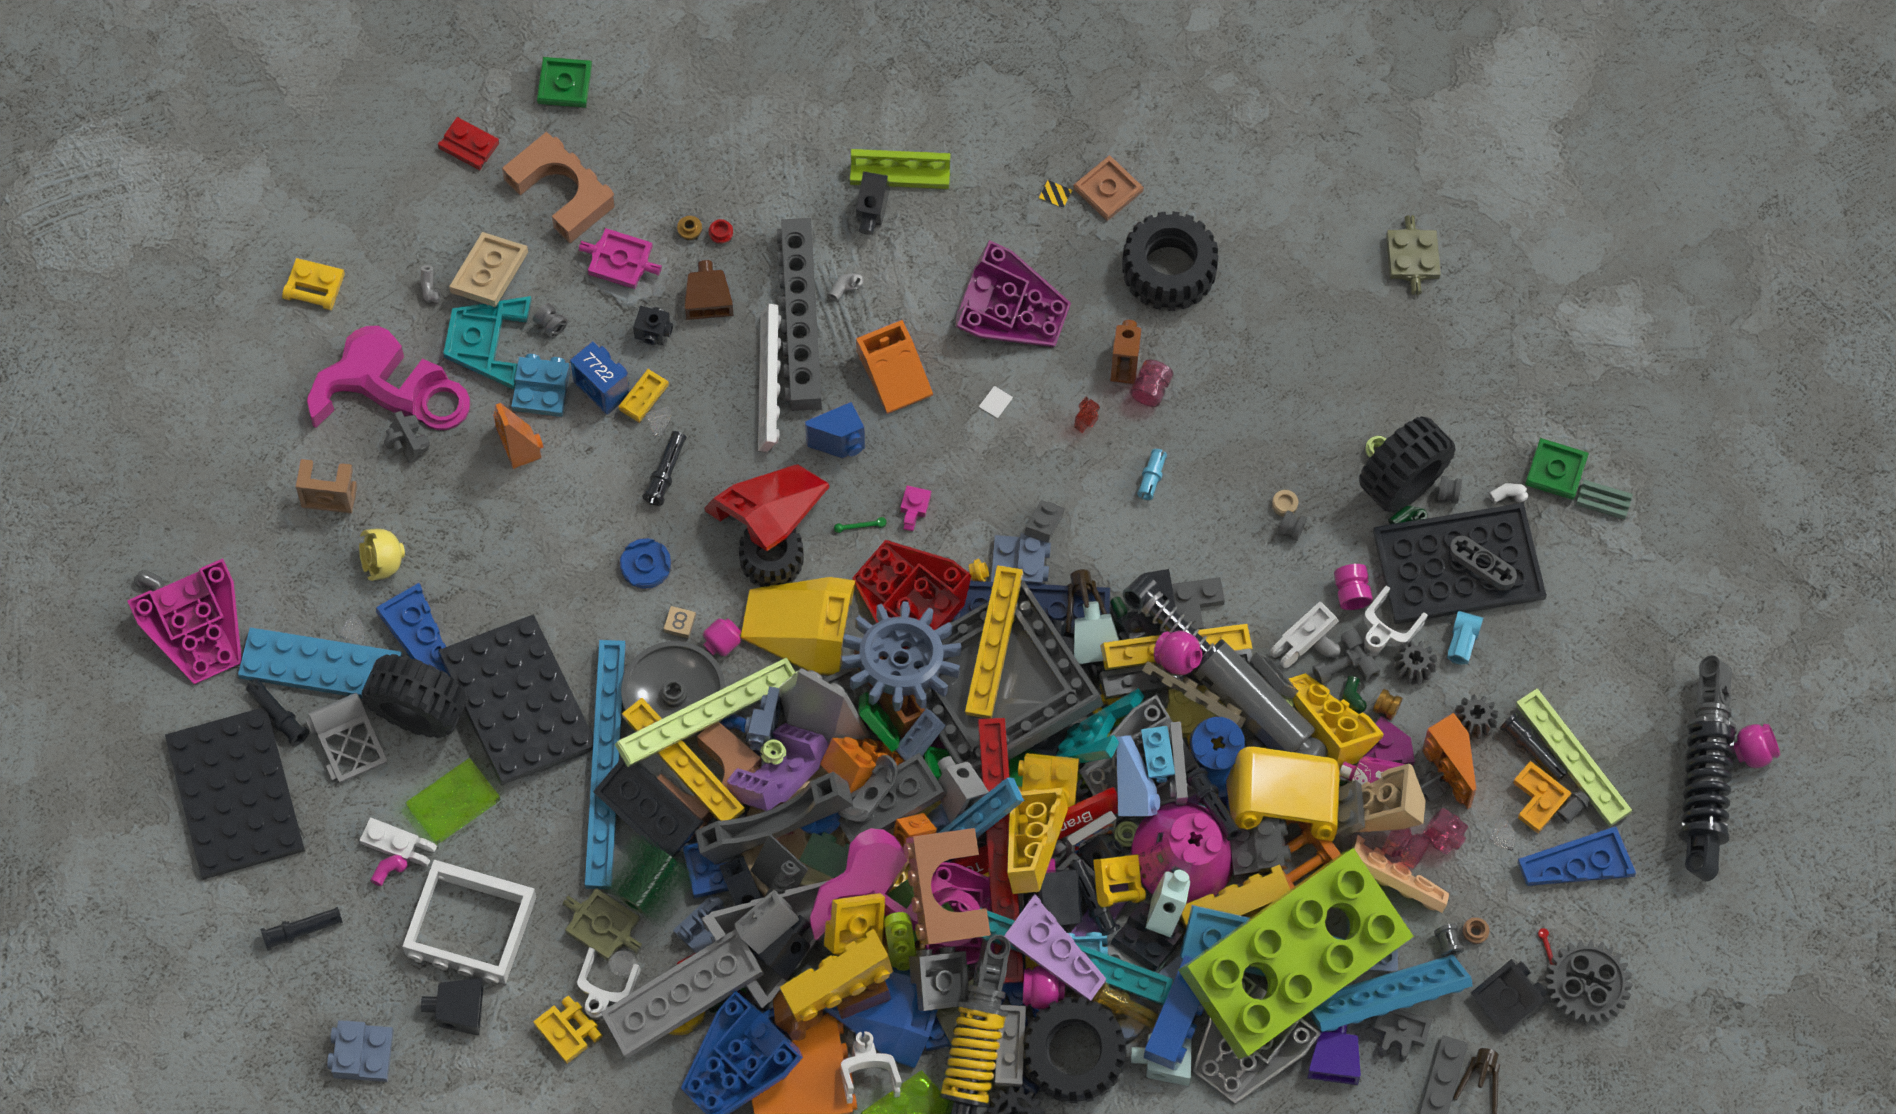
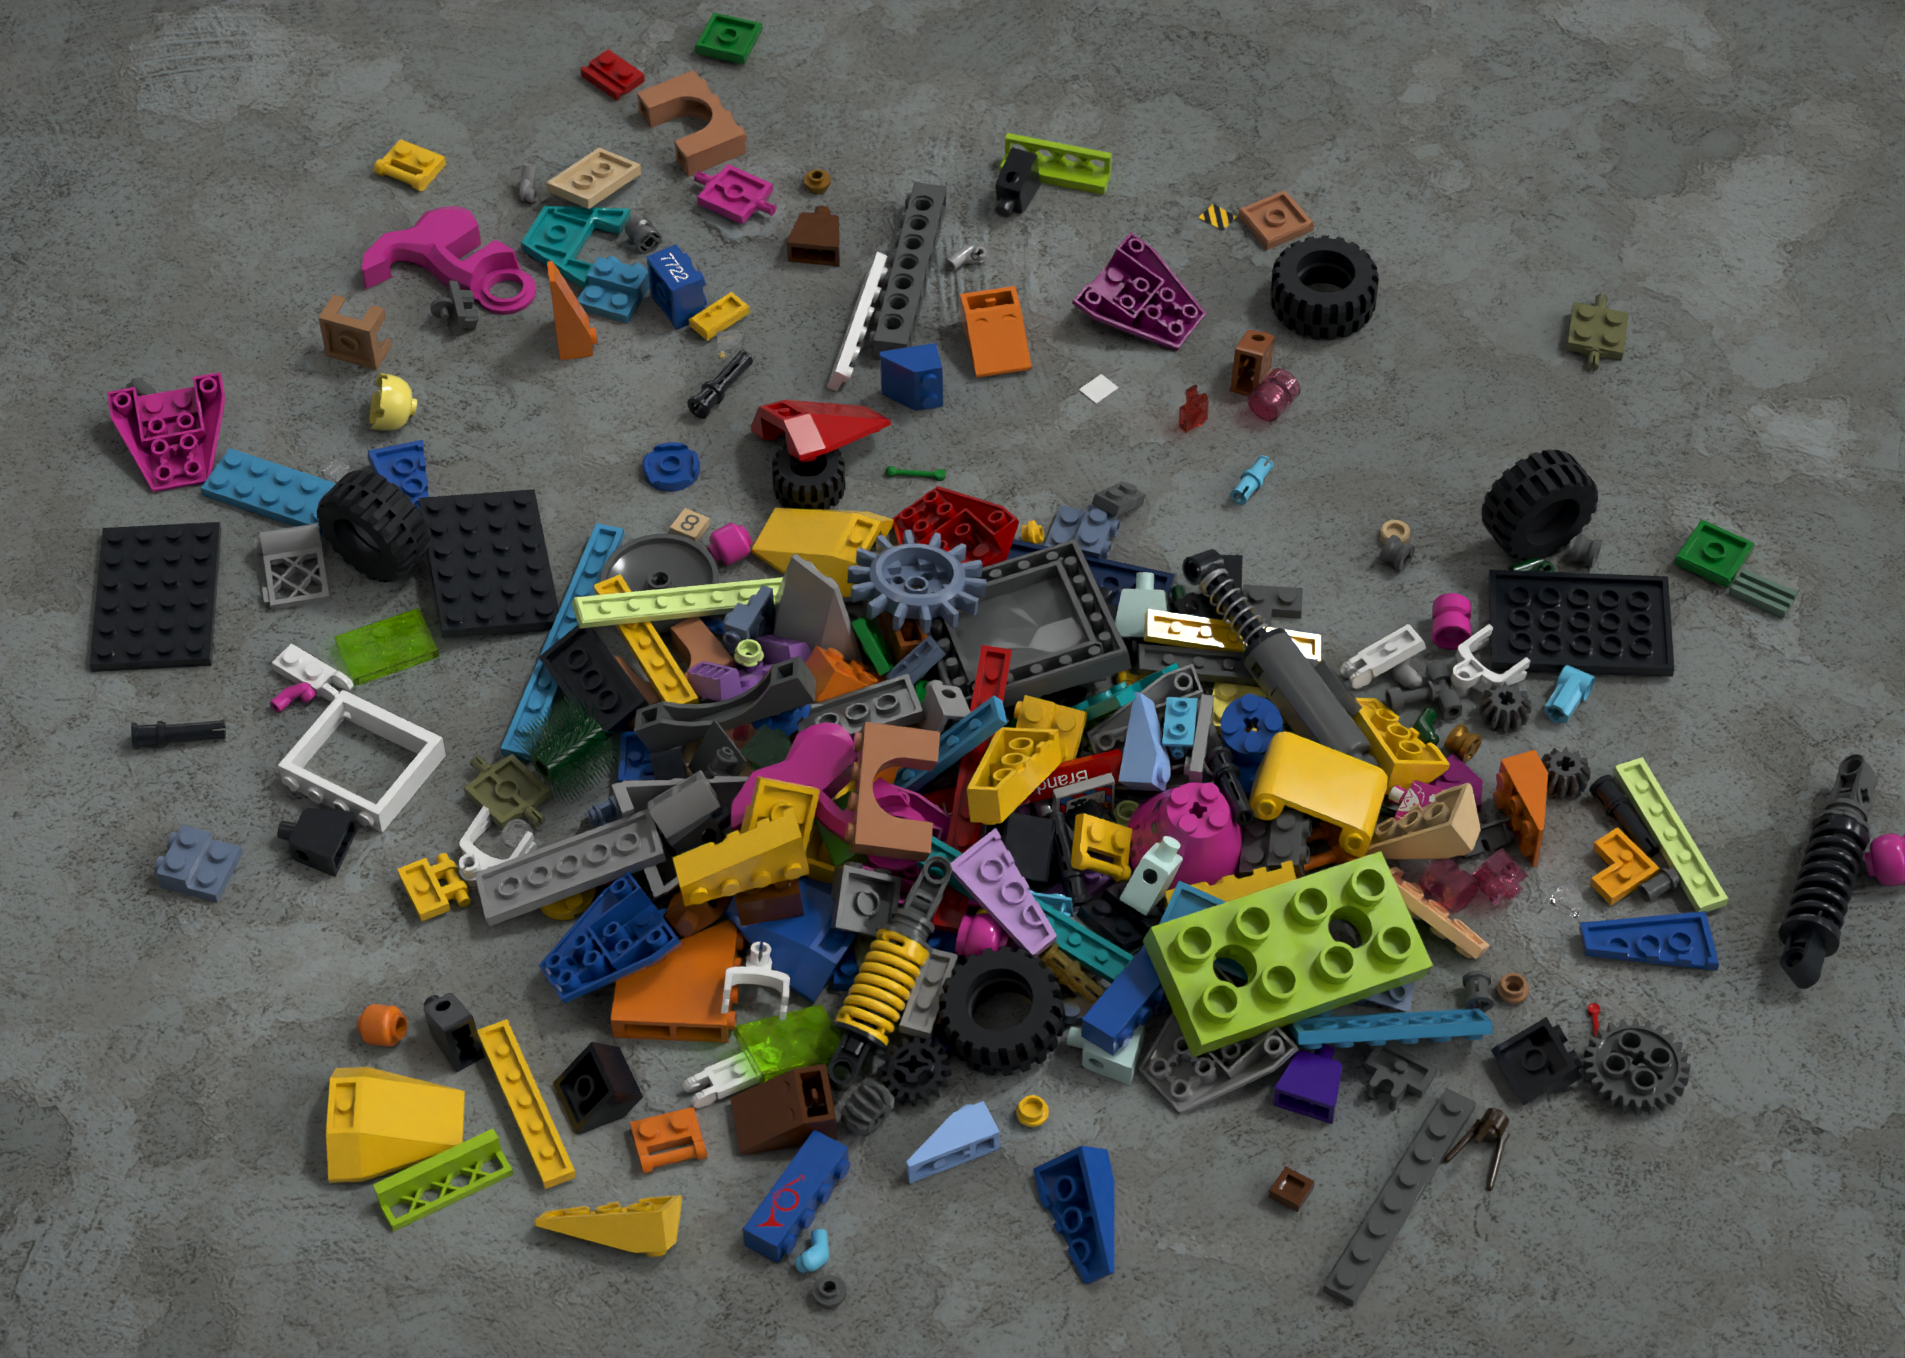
camera: 15 degrees right, 15 degrees down
black pin [246,679,309,747] -> none
black brick [633,306,673,345] -> none
red plate [708,219,733,244] -> none
dark grey piece [838,755,898,823] -> none
lime plate [884,912,916,971] -> none
dark pink plate [900,485,931,531] -> none
yellow plate [965,565,1023,719] -> none
dark brown plant [1066,569,1107,634] -> none
dark tan wing [1142,661,1246,728] -> none
dark pink piece [1154,631,1202,675] -> none
dark grey plate [1337,780,1365,837] -> none
dark grey beam [1449,536,1517,590] -> none
white arm [1488,483,1528,504] -> none

